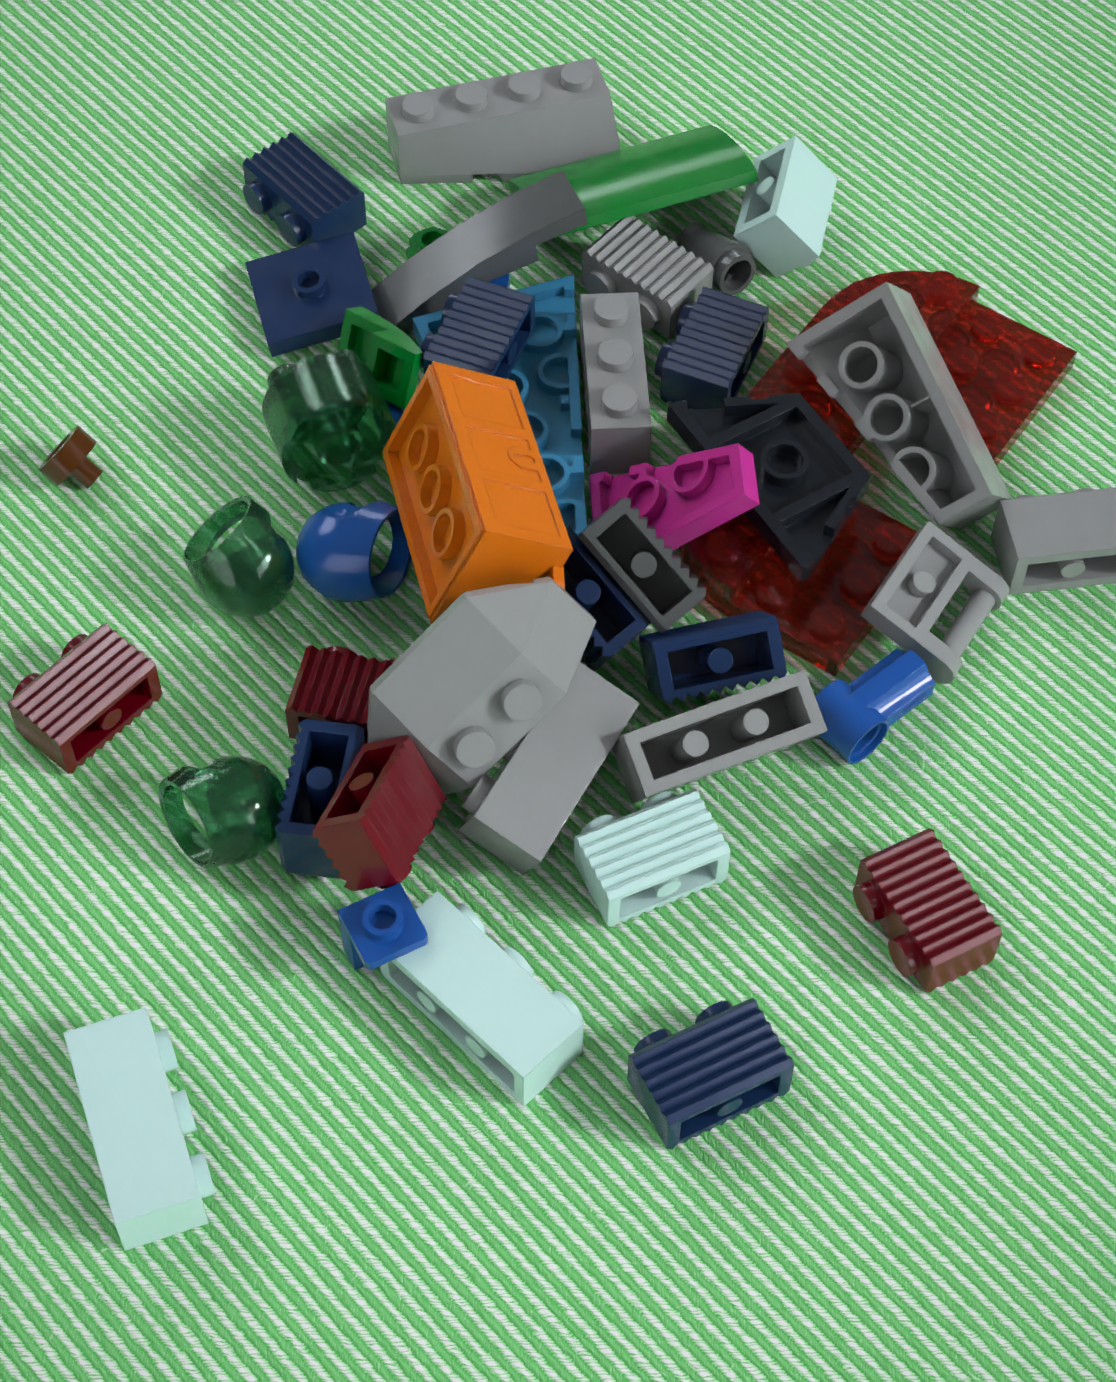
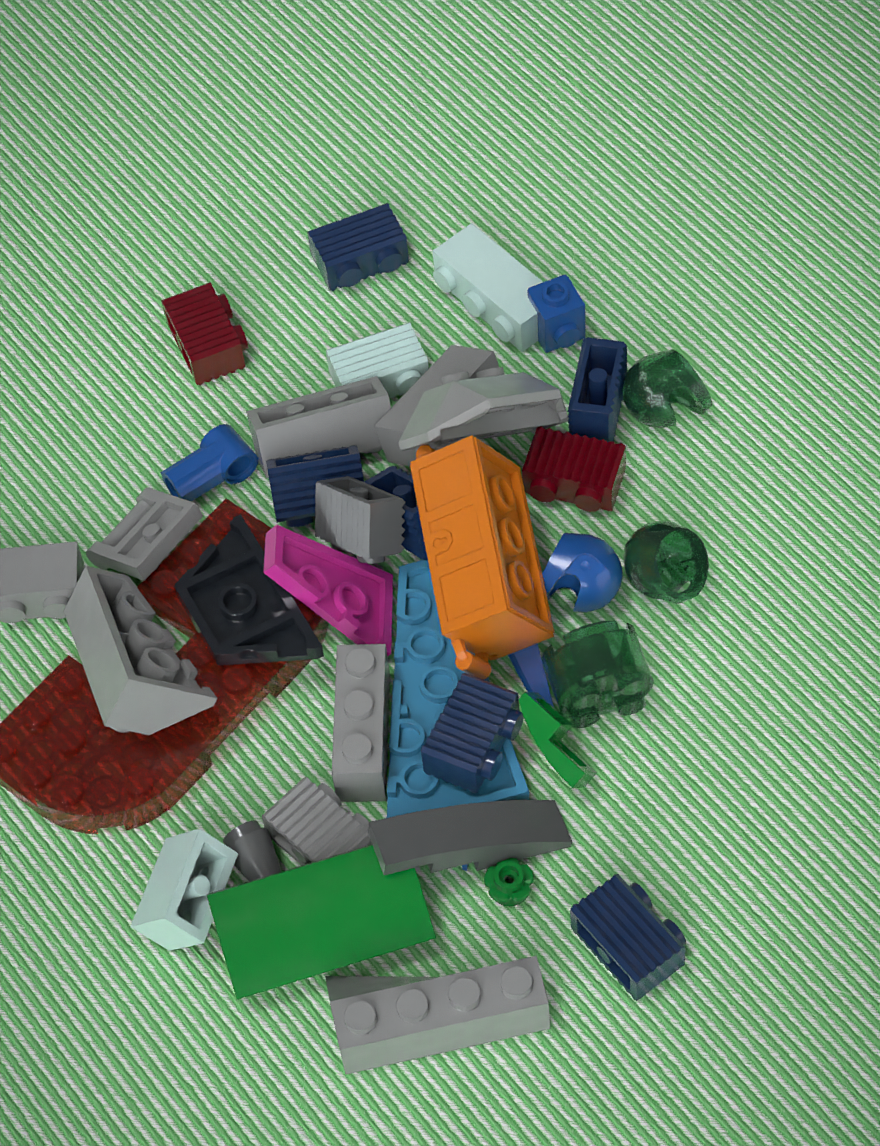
camera: 170 degrees left, 0 degrees up
brick [7,623,162,774] -> none
reddish brown tile [38,425,103,488] -> none
light aqua brick [63,1007,216,1251] -> none
dark blue plate [245,231,379,357] -> none
dark red brick [311,735,447,891] -> none
dark blue brick [655,287,769,409] -> none

